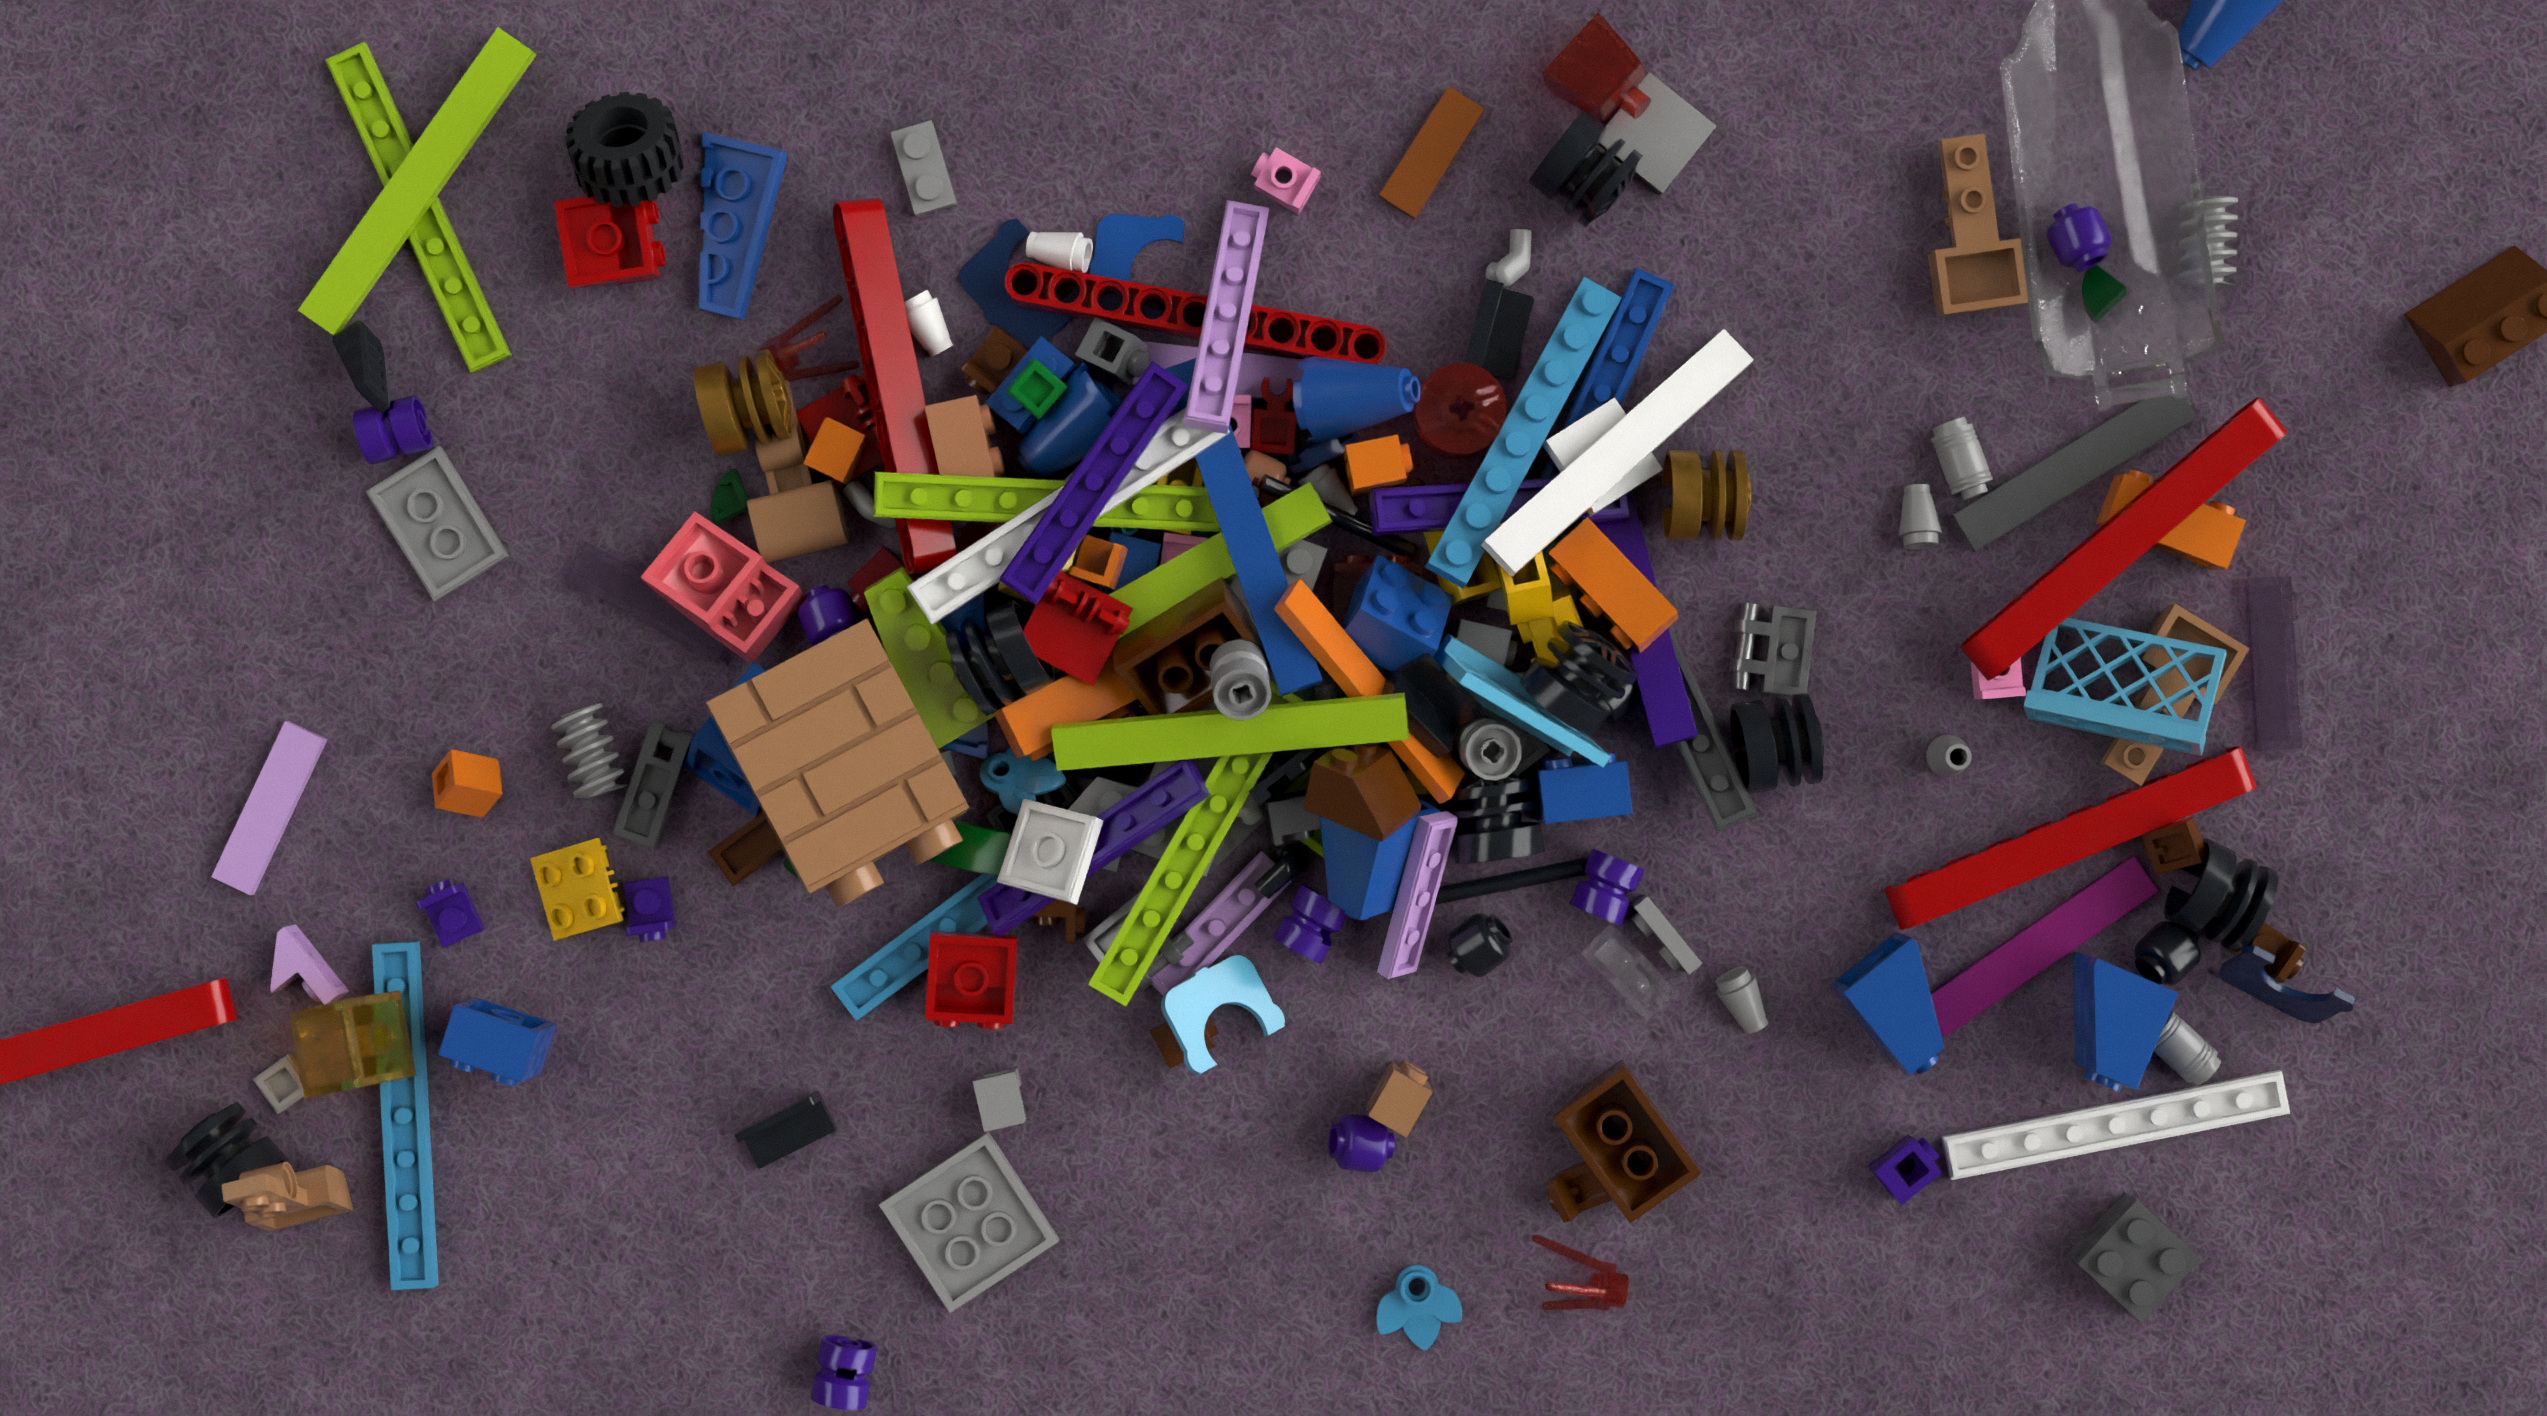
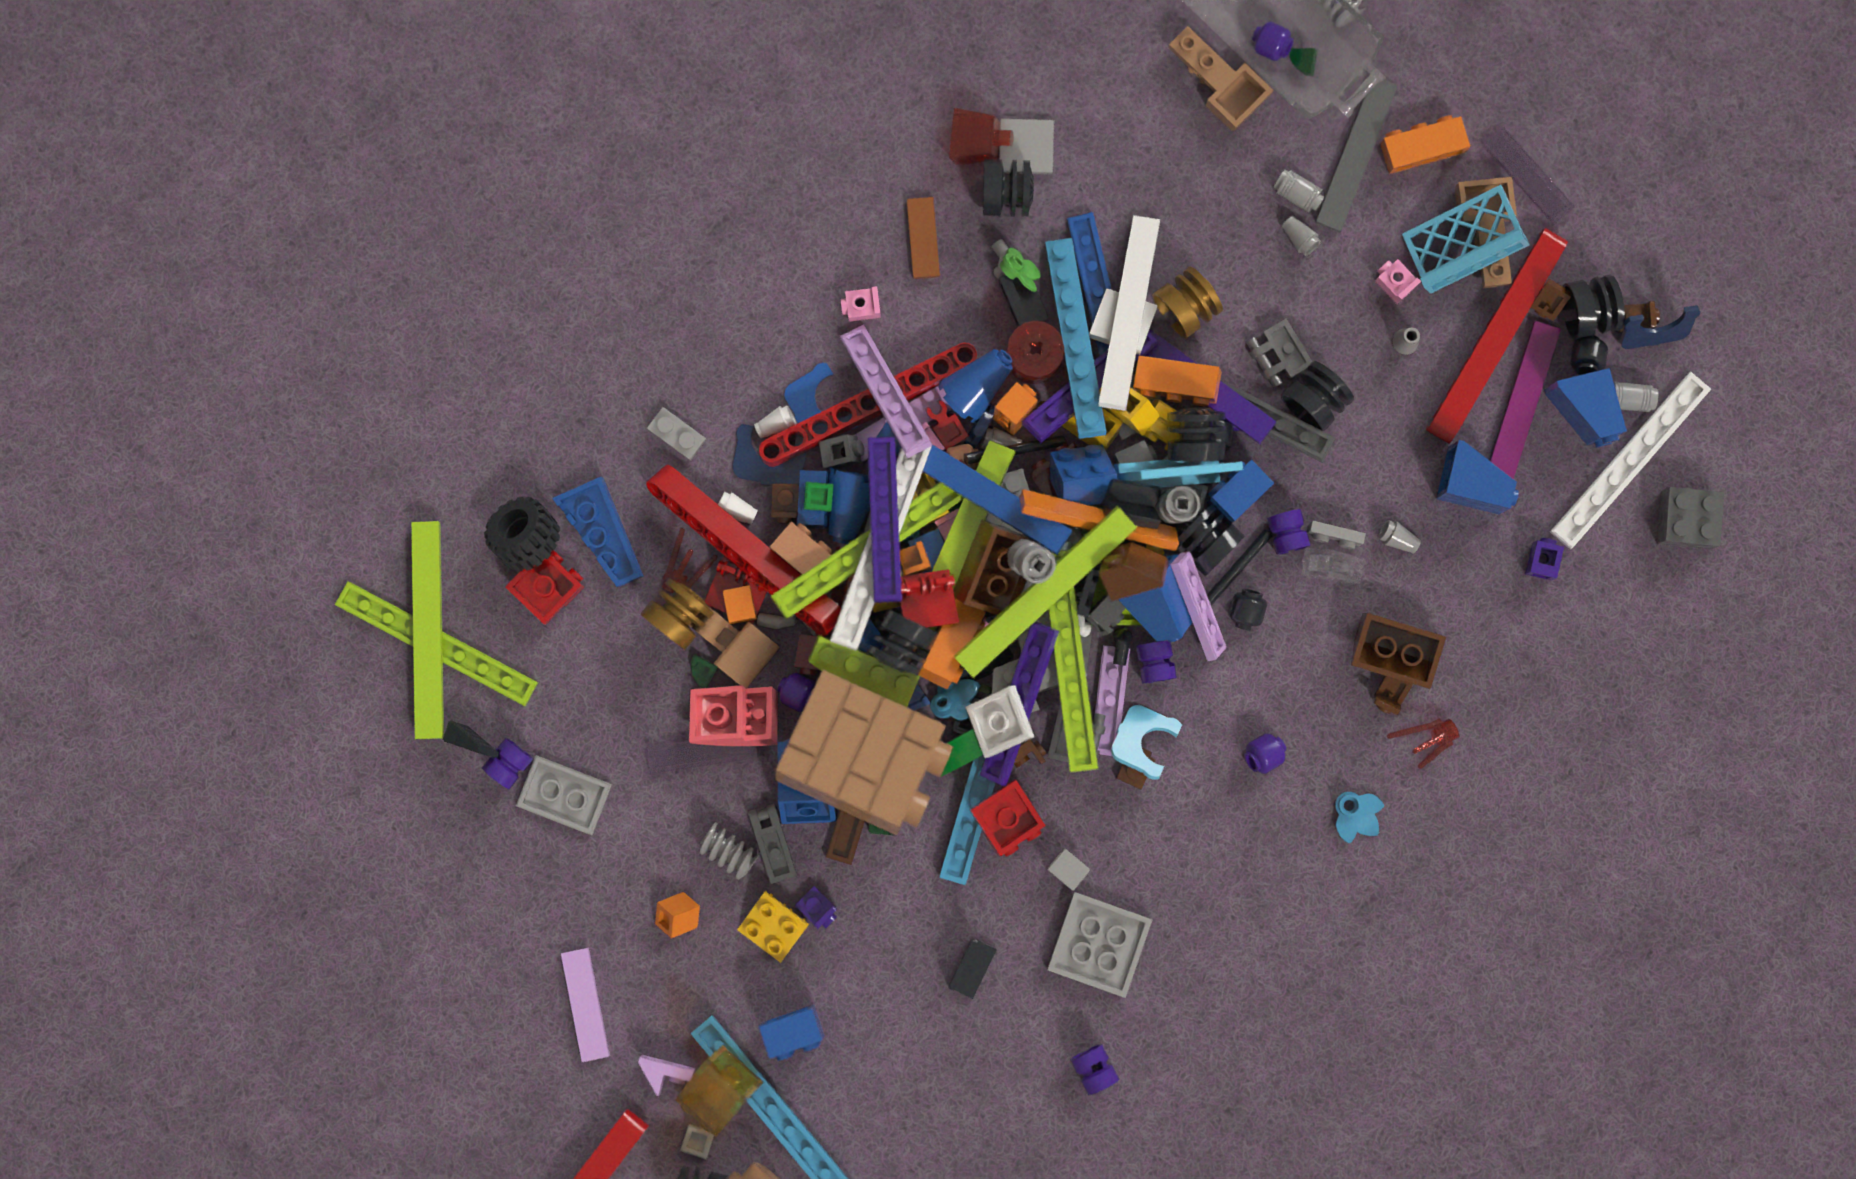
camera: 40 degrees left, 5 degrees down
dark purple bracket [415,879,485,948] -> none
medium nougat brick [1366,1059,1433,1138] -> none
red beam [1959,397,2288,681] -> none
none -> bright green plate [1000,248,1040,292]

